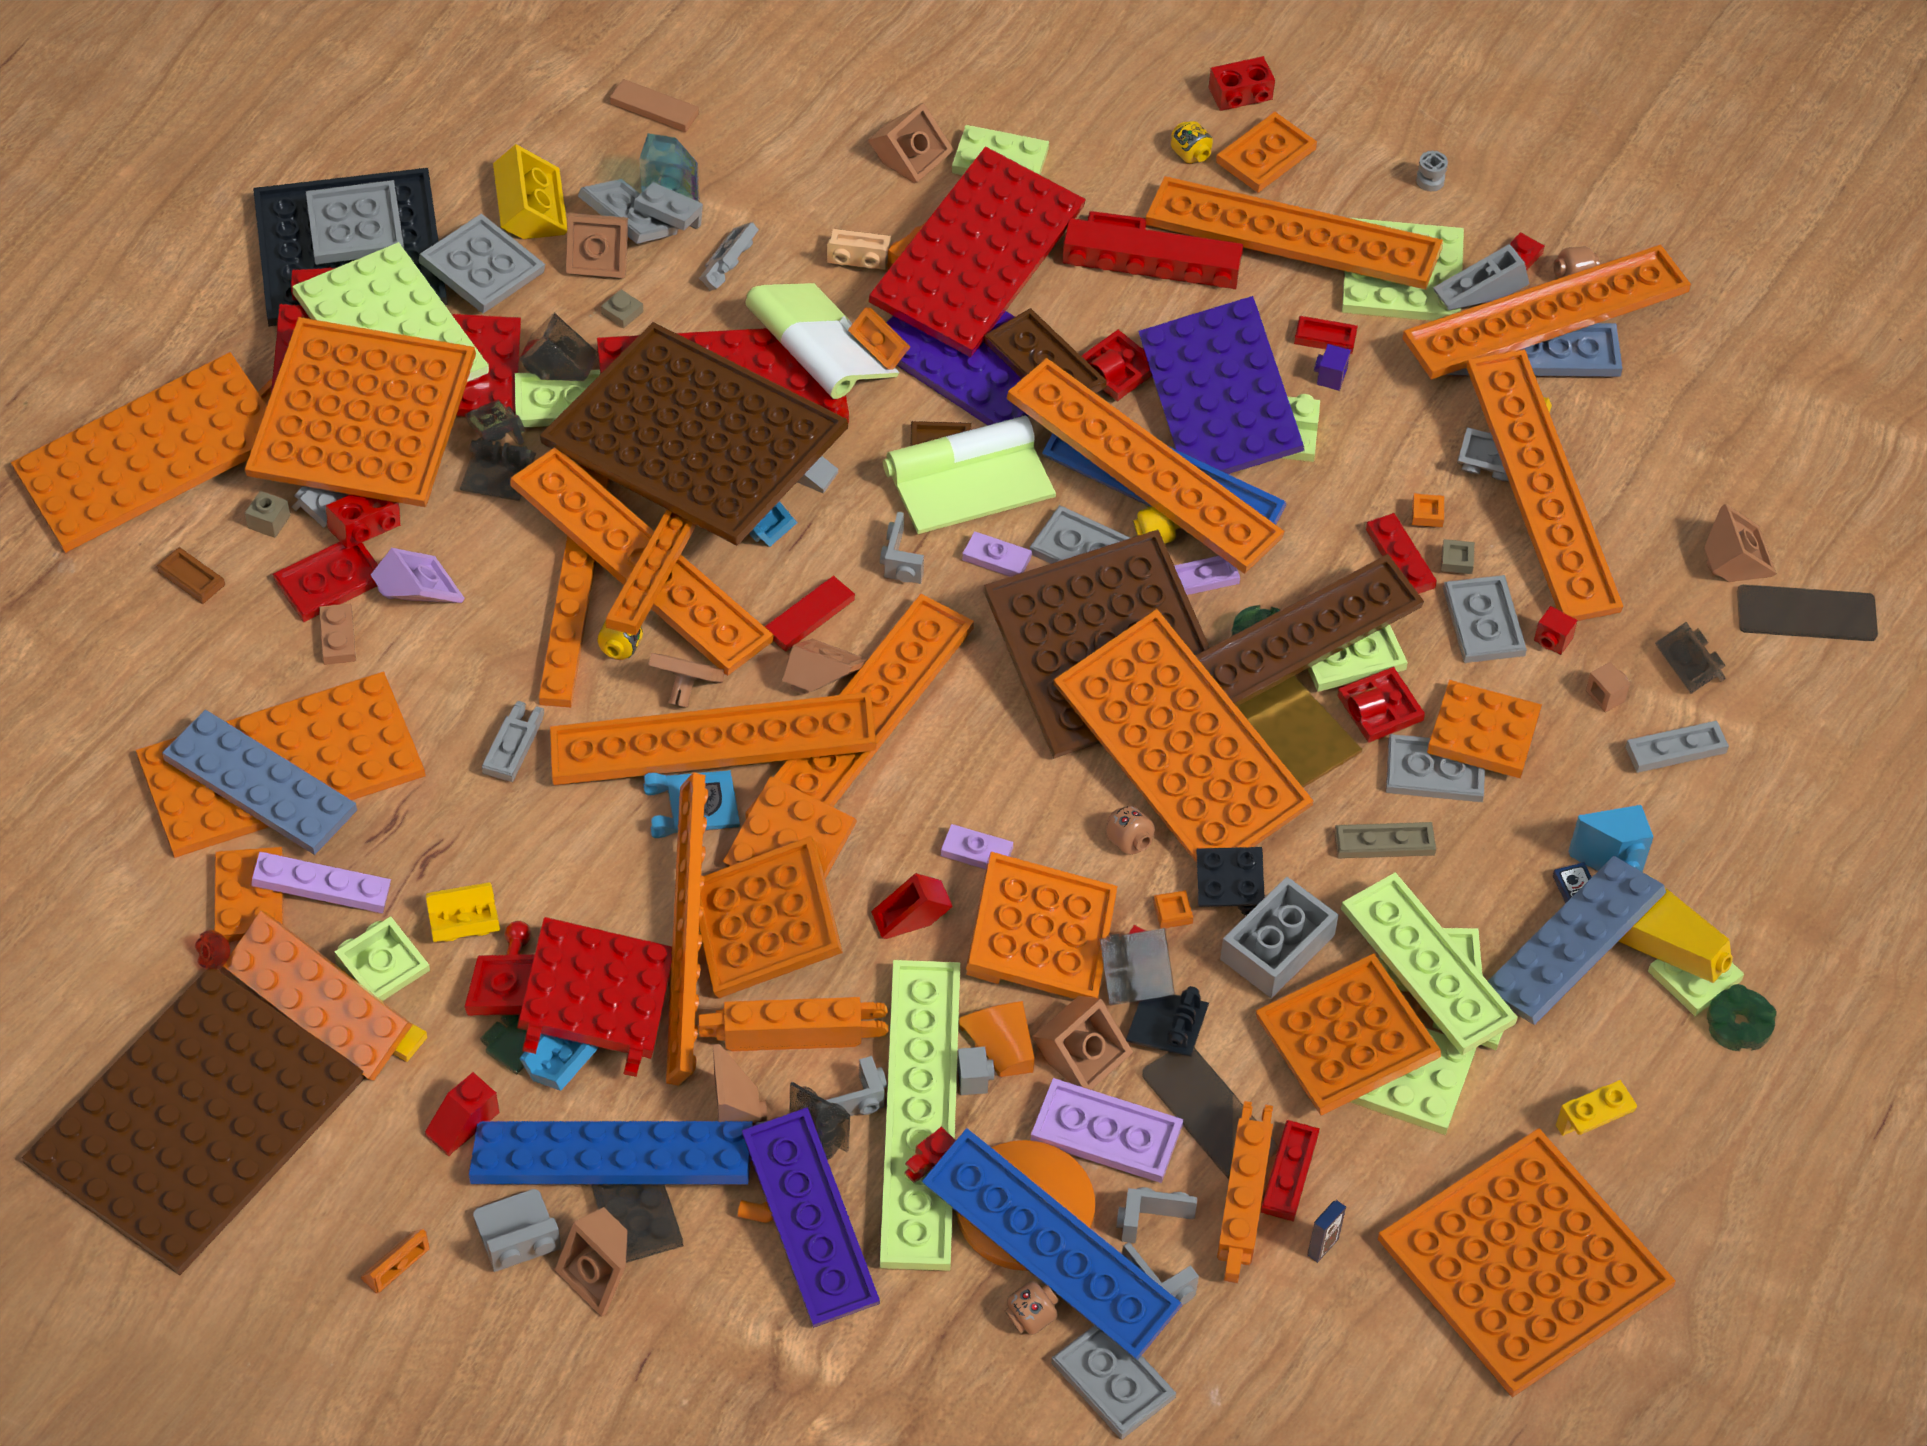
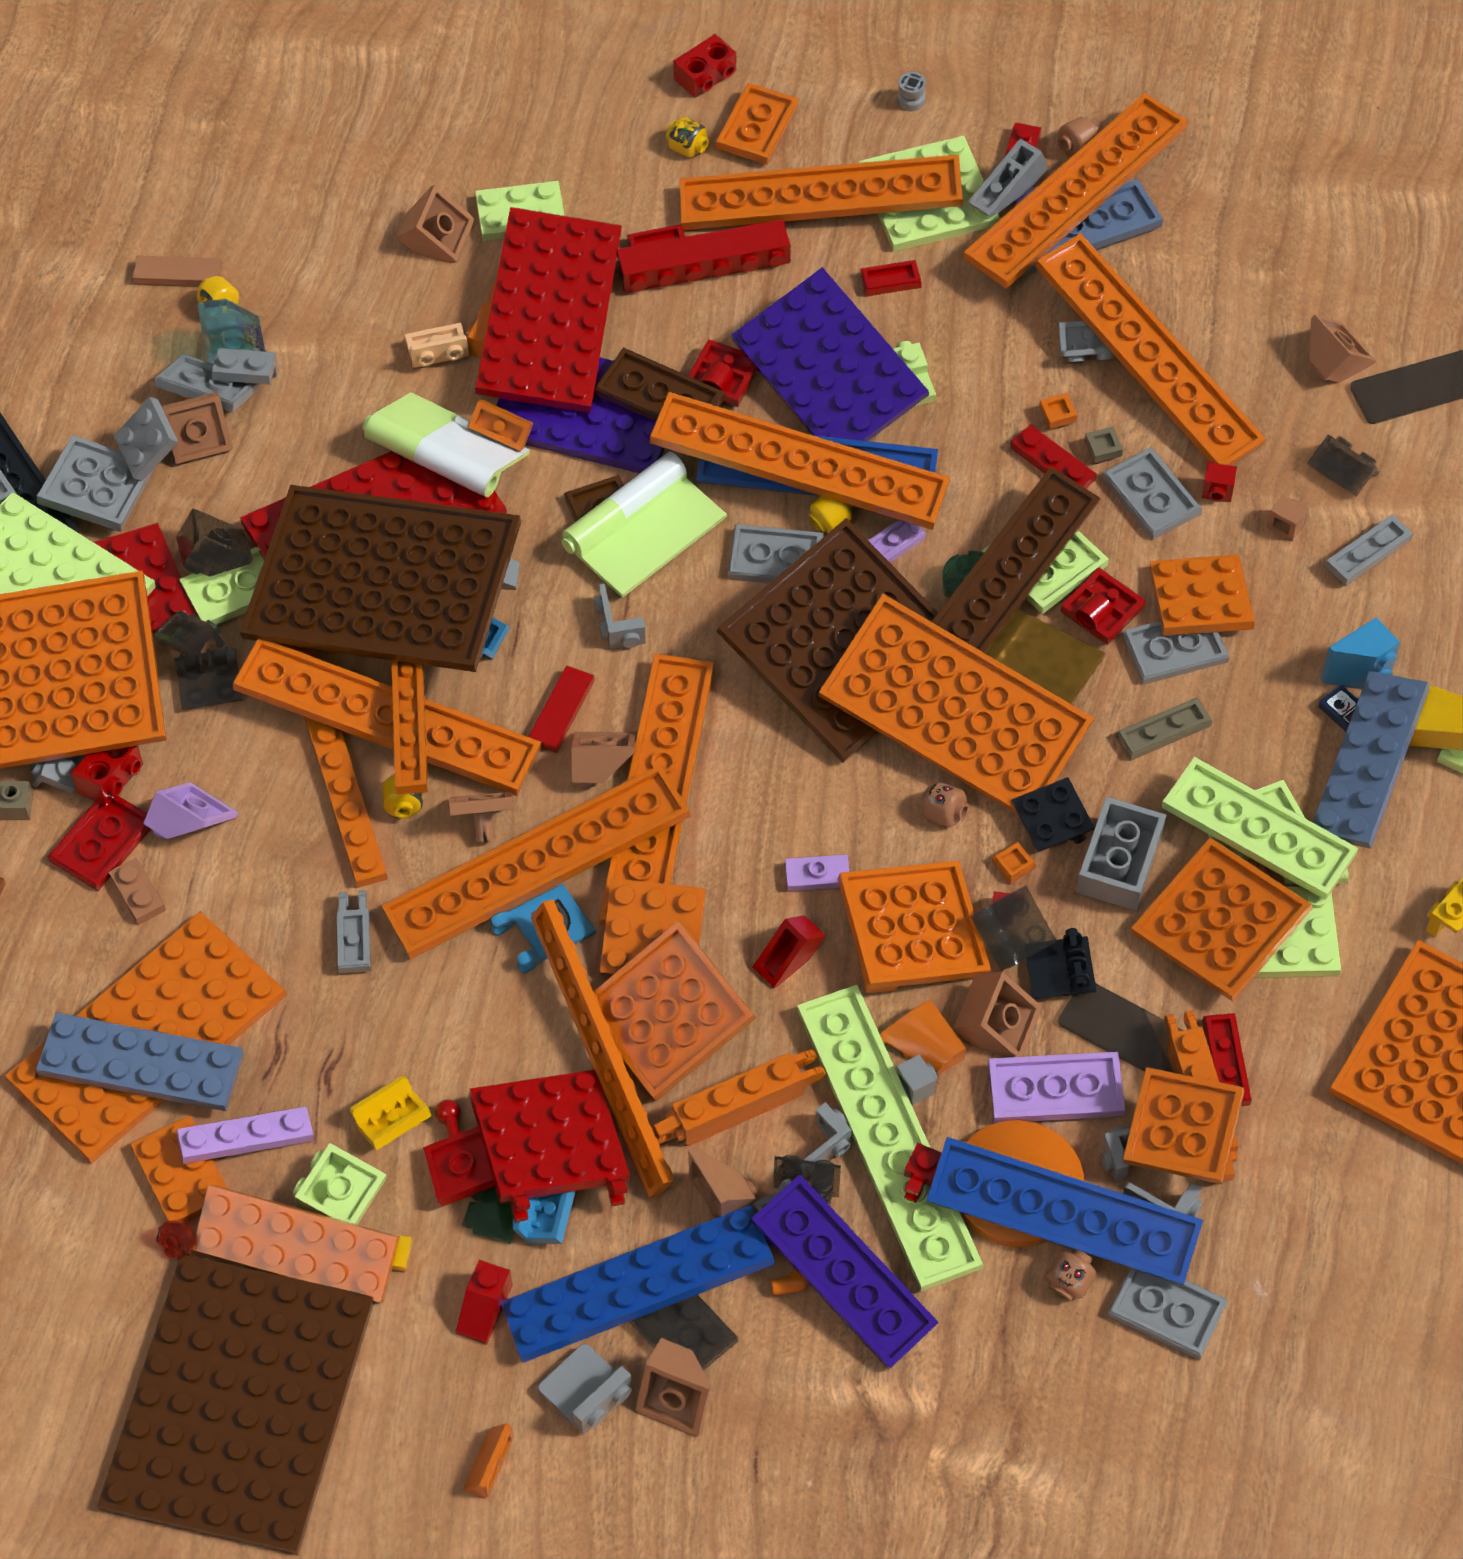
camera: 20 degrees left, 5 degrees up
yellow slope [493,144,567,239] -> none
dark tan plate [601,289,644,329] -> none
light grey hinge [699,222,759,291] -> none
lavender plate [962,531,1032,577] -> none
dark blue tile [1308,1199,1346,1263] -> none
dark purple plate [1314,344,1351,391] -> none
none -> light grey plate [114,397,178,481]
none -> yellow head [197,276,240,319]
none -> orange plate [1123,1067,1244,1184]

